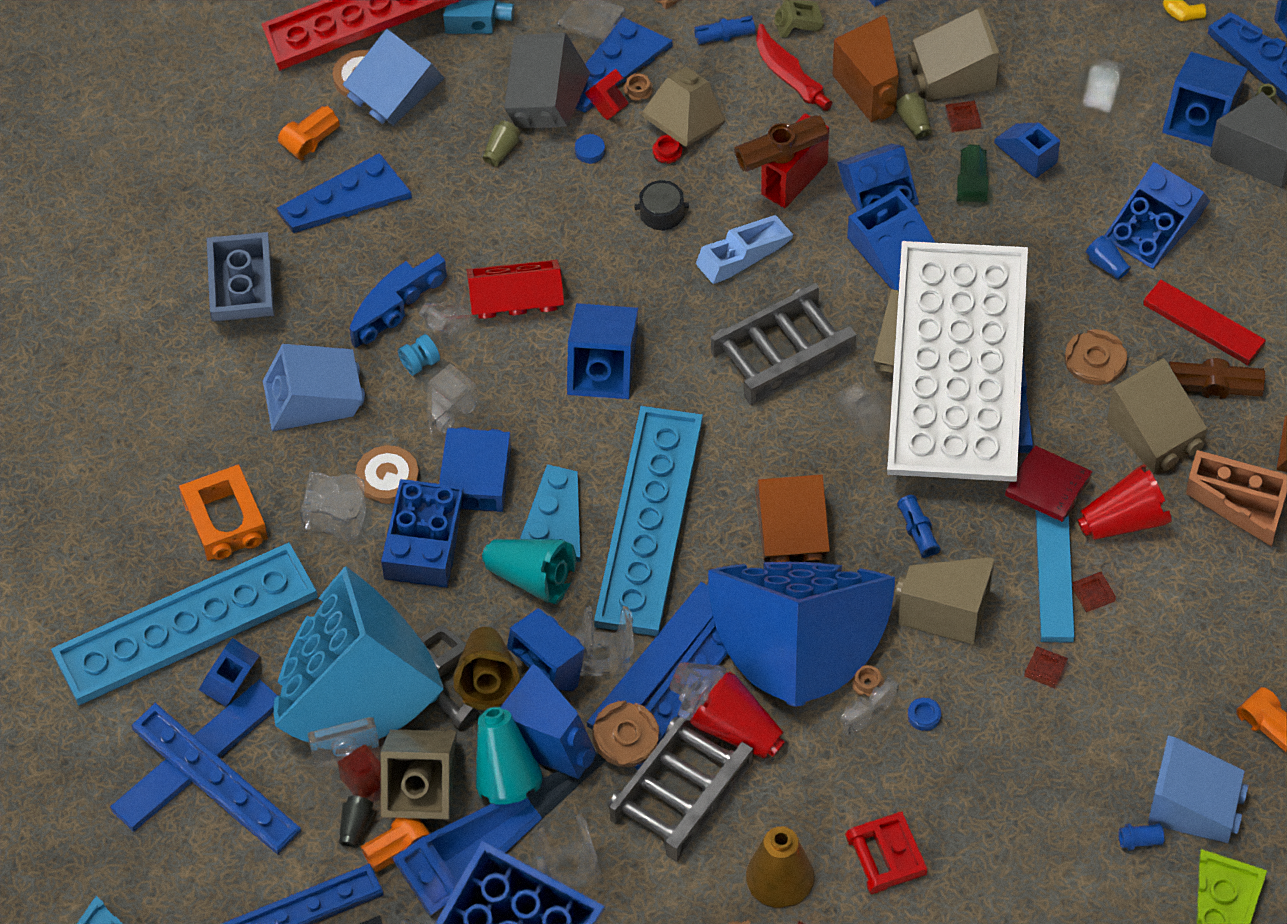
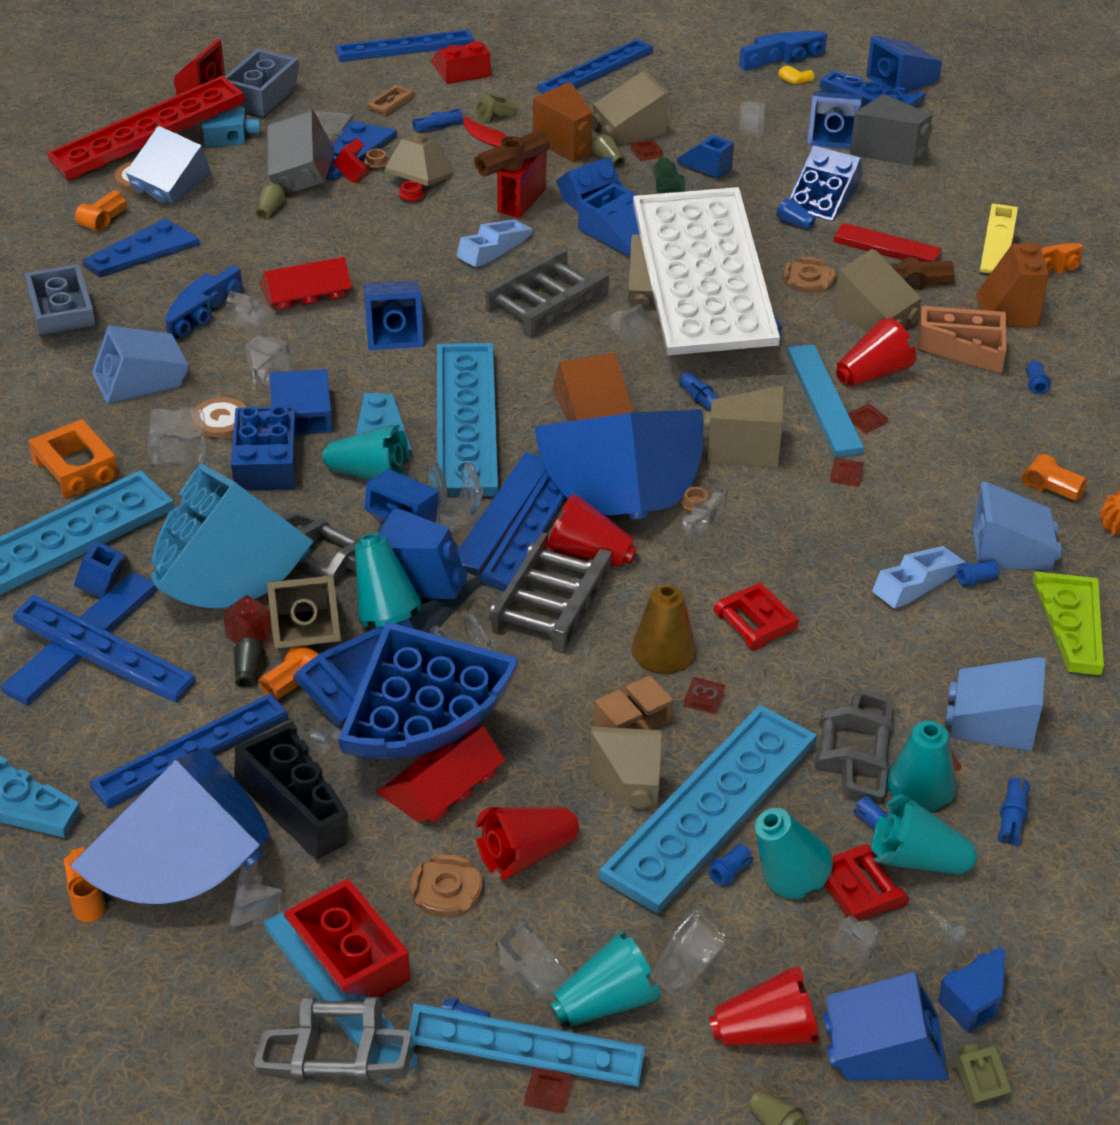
camera: 15 degrees left, 15 degrees down
clear tile [307,717,381,774] -> none
dark azure wheel [397,334,440,376] -> none
pearl gold cone [453,627,520,710] -> none
blue tile [575,134,605,163] -> none
medium nougat tile [592,701,659,767] -> none
piece [634,180,689,231] -> none
clear slope [669,662,726,721] -> none
blue tile [908,698,941,731] -> none
dark red slope [1005,445,1093,522] -> none
none -> light blue slope [872,546,965,609]

